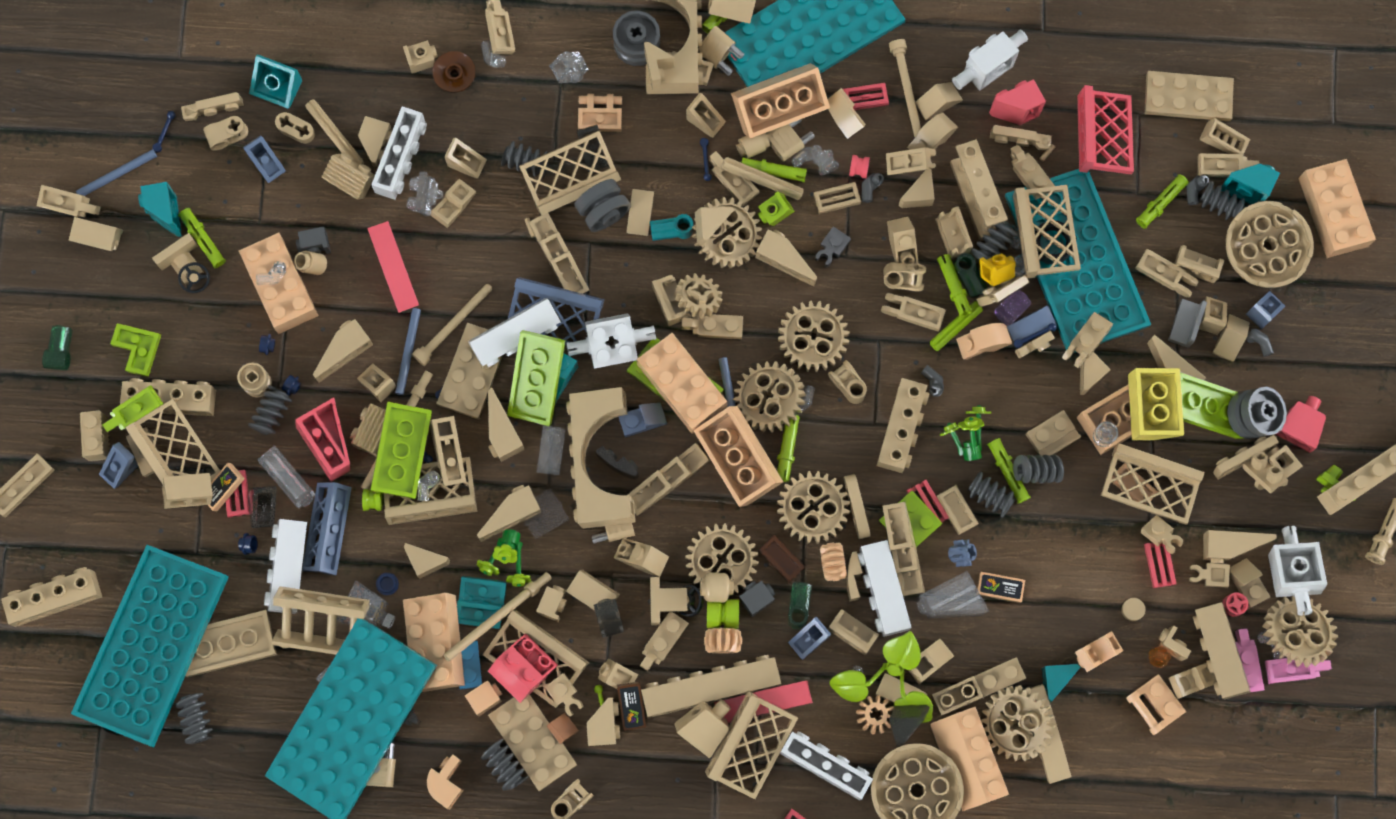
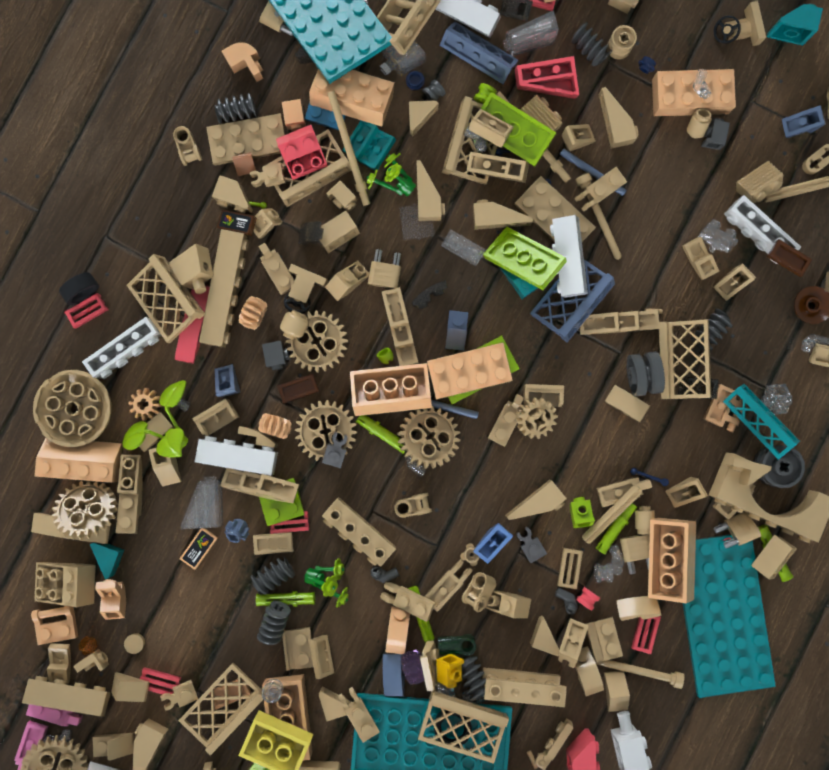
camera: 120 degrees right, 10 degrees up
lime pin [178,208,226,268] -> none
dark blue plate [281,375,301,396] -> none
tan slope [358,116,393,169] -> none
coral slope [367,221,419,313] -> none
white brick [566,313,656,369] -> none
tan arch [566,387,636,529] -> none
teal piece [650,214,693,241] -> none
tan gear [692,197,762,269] -> none
tan slope [695,207,734,246] -> none
lime wheel [707,599,739,629] -> none
tan gear [778,301,850,372] -> none
clear green piece [787,582,812,630] -> none
tan beam [843,474,870,539] -> none
clear smoke slope [889,705,930,747] -> none
tan hinge [935,206,973,259] -> none
lime pin [937,254,973,318] -> none
tan hinge [1010,145,1055,200] -> none
dark blue hinge [1013,323,1057,348] -> none
tan plate [1015,331,1055,358] -> none
tan plate [1189,563,1230,588] -> none
coral wheel [1222,592,1248,617] -> none
none -> tan slope [35,562,96,607]
none -> tan slope [111,672,150,702]
none -> tan plate [309,635,334,679]
none -> flat silver plate [322,431,347,468]
none -> lime hinge [377,348,394,364]
none -> tan hinge [380,582,435,622]
none -> dark grey wheel [422,79,446,102]
none -> tan plate [460,543,480,566]
none -> tan slope [469,109,514,147]
none -> medium blue slope [473,523,513,564]
none -> tan hinge [574,167,627,212]
none -> tan plate [585,617,623,663]
none -> teal fence [723,384,800,460]
none -> reddish brown tile [767,239,812,277]

